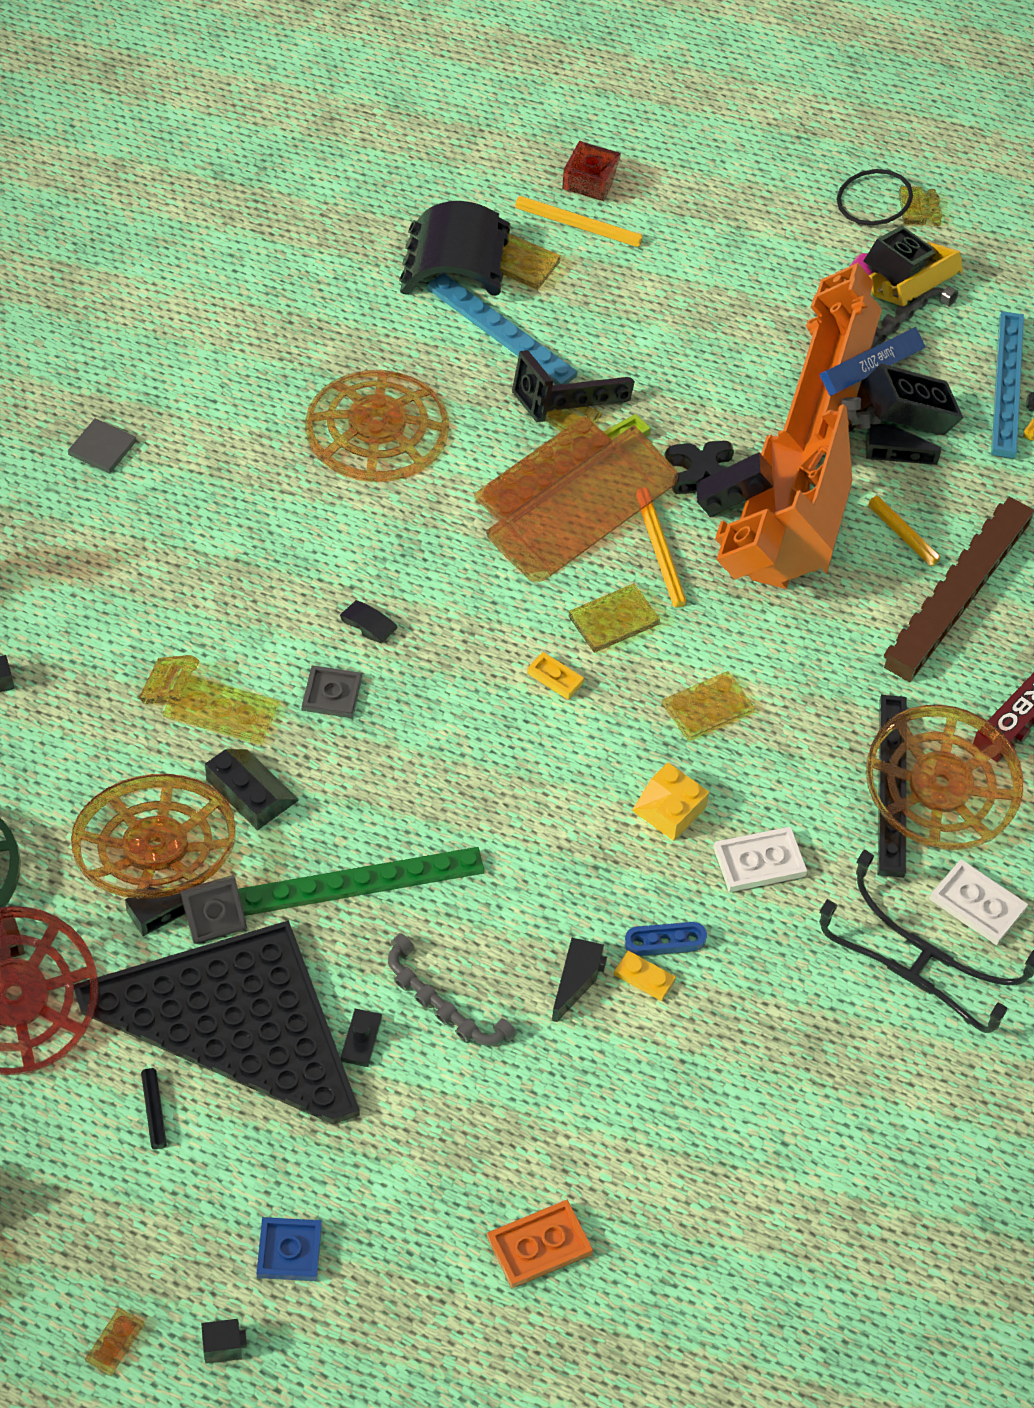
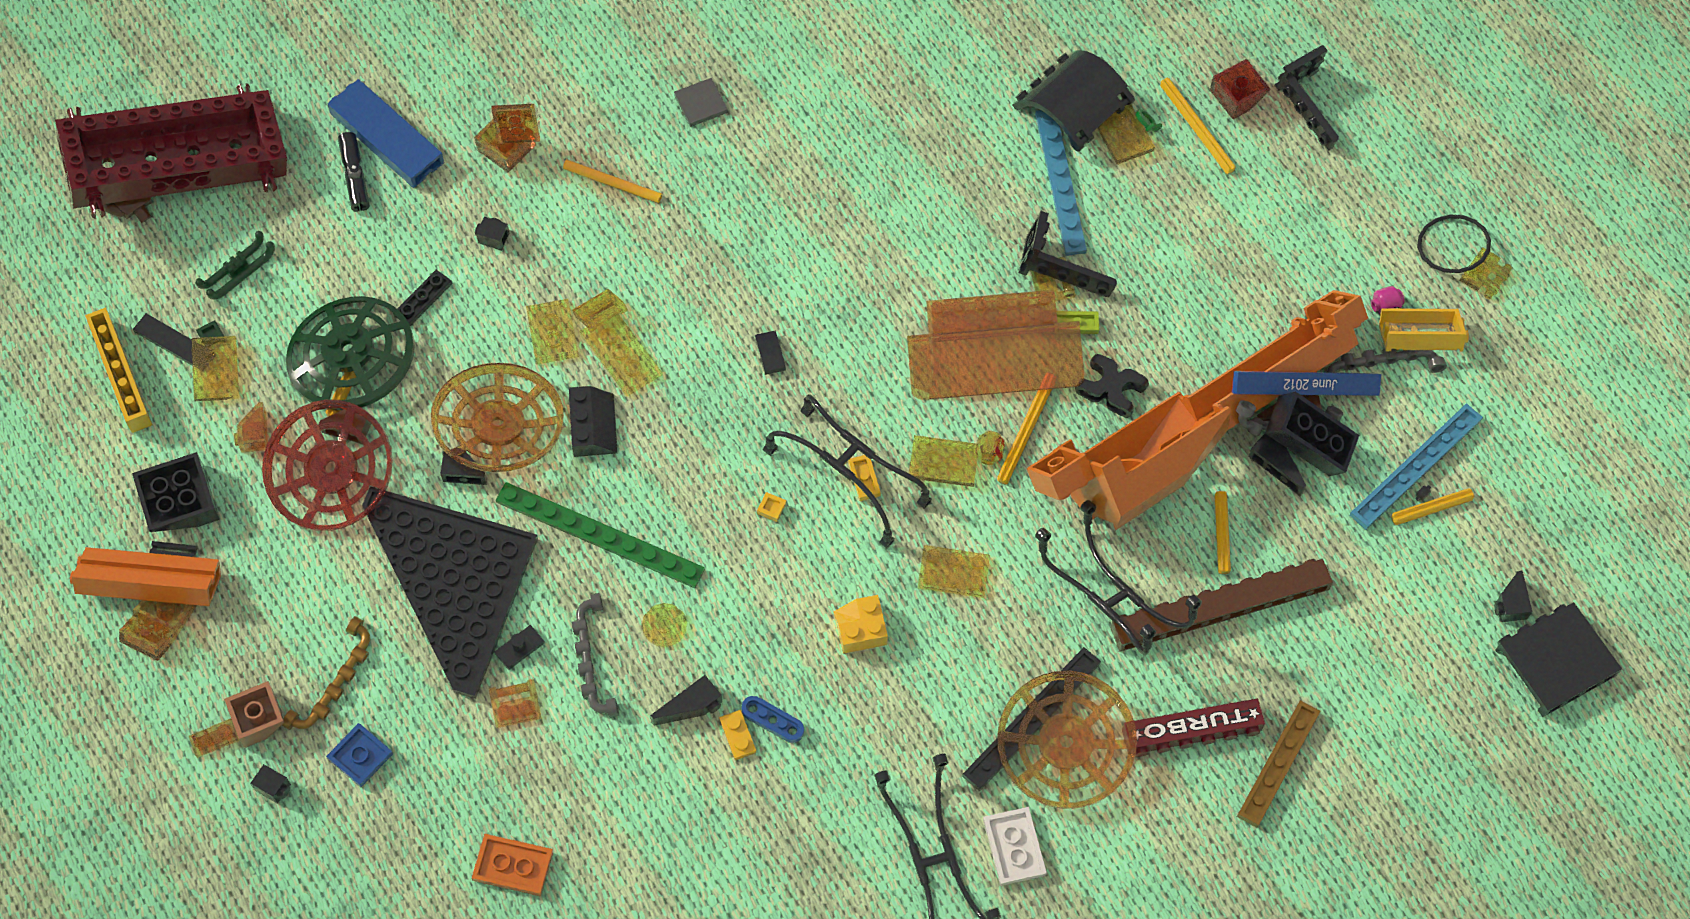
camera: 40 degrees right, 10 degrees up
black axle [141,1068,167,1149] -> none
dark grey tile [180,875,247,944] -> none
dark grey tile [301,665,363,719] -> none
clear orange dish [305,370,449,482] -> none
black brick [696,452,773,517] -> none
white plate [713,826,807,892] -> none
black slope [863,225,938,287] -> none
none -> nougat slope [224,681,284,748]
none -> pearl gold bar [282,616,370,730]
none -> clear orange plate [489,679,542,728]
none -> clear yellow tile [526,299,579,365]
none -> yellow piece [563,159,662,203]
none -> clear yellow tile [642,603,687,647]
none -> yellow plate [757,492,786,522]
none -> black bar [763,394,932,549]
none -> clear yellow head [975,431,1005,465]
none -> black bar [1035,500,1202,655]
none -> green piece [1135,108,1163,132]
none -> black bracket [1274,45,1339,150]

